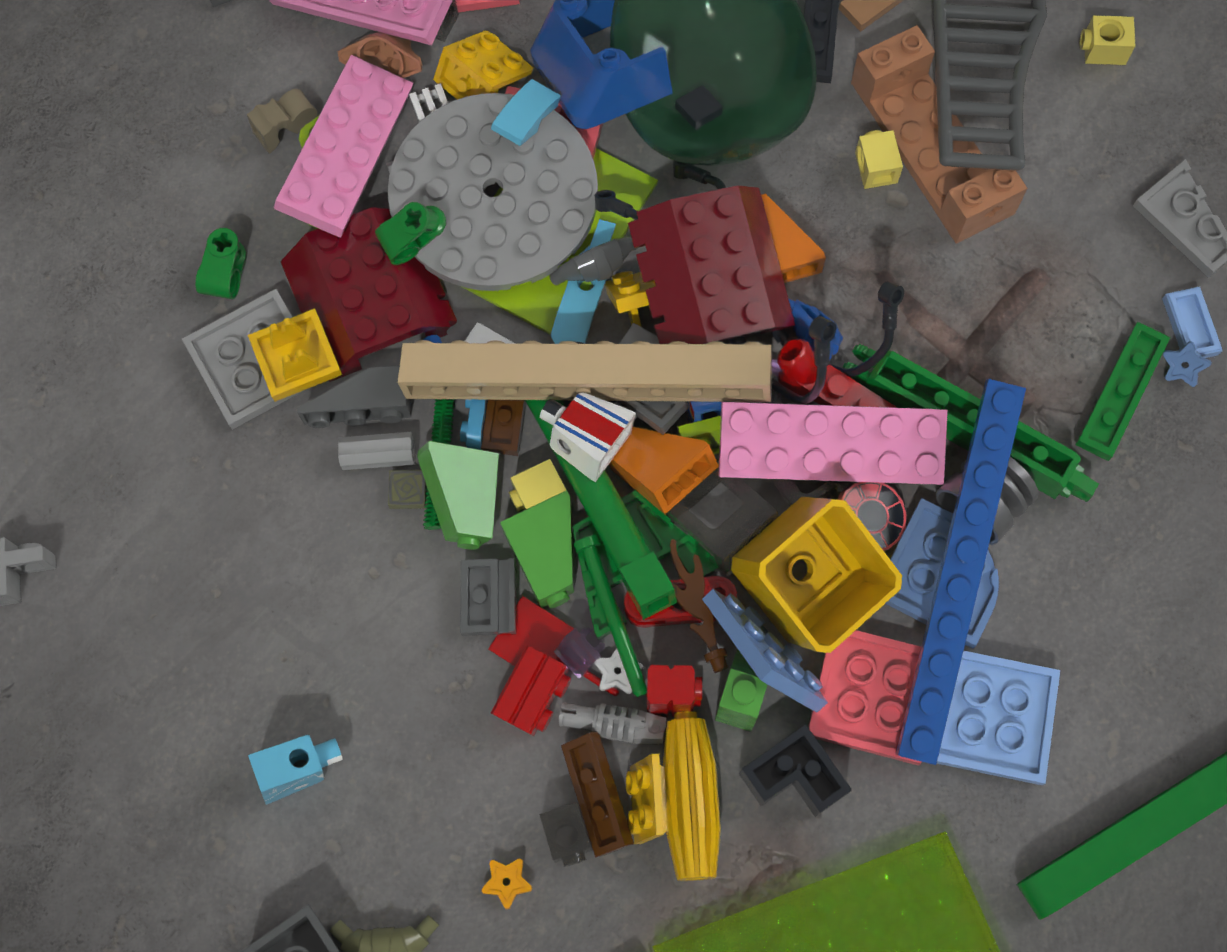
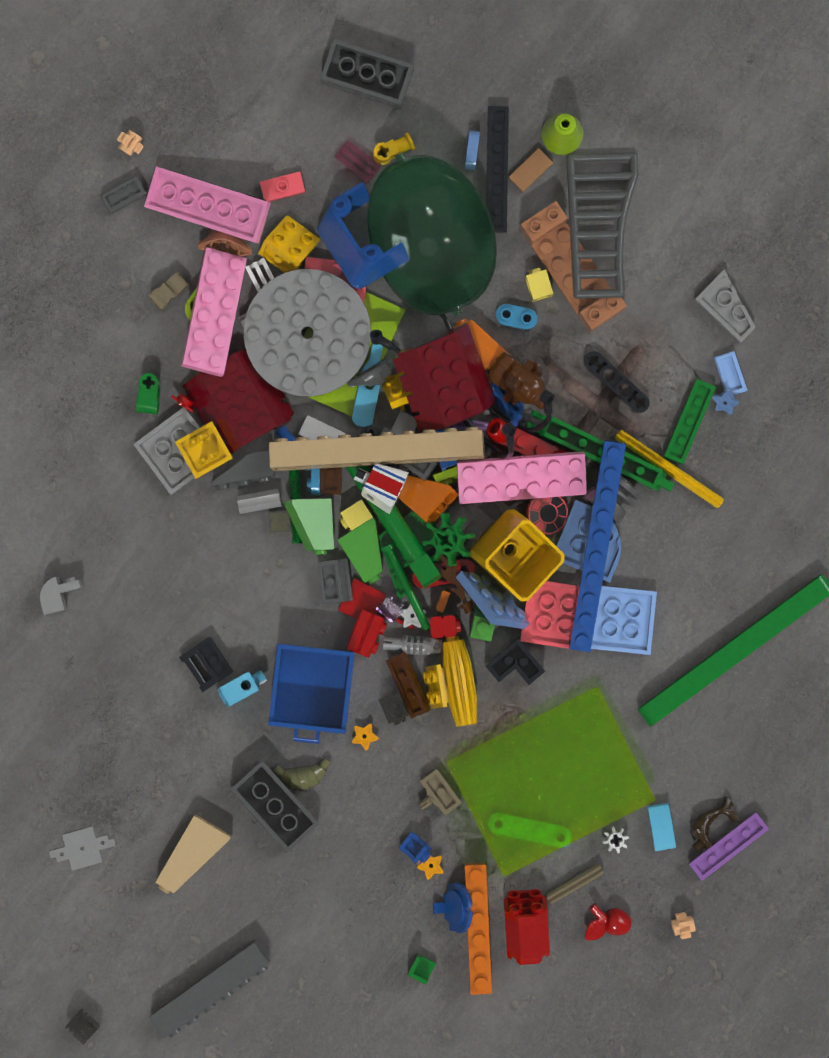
camera: 10 degrees left, 15 degrees up
green piece [375,202,446,265] -> none
medium azure slope [491,79,561,146] -> none
black tile [675,85,723,130] -> none
light yellow brick [1080,15,1135,65] -> none
none -> red plate [171,393,194,412]
none -> black plate [179,636,234,693]
none -> blue container [268,644,355,744]
none -> green gear [422,513,475,566]
none -> orange tile [436,590,450,613]
none -> reddish brown piece [488,352,546,409]
none -> dark azure plate [496,304,537,330]
none -> black beam [583,351,650,413]
none -> yellow axle [615,430,724,508]

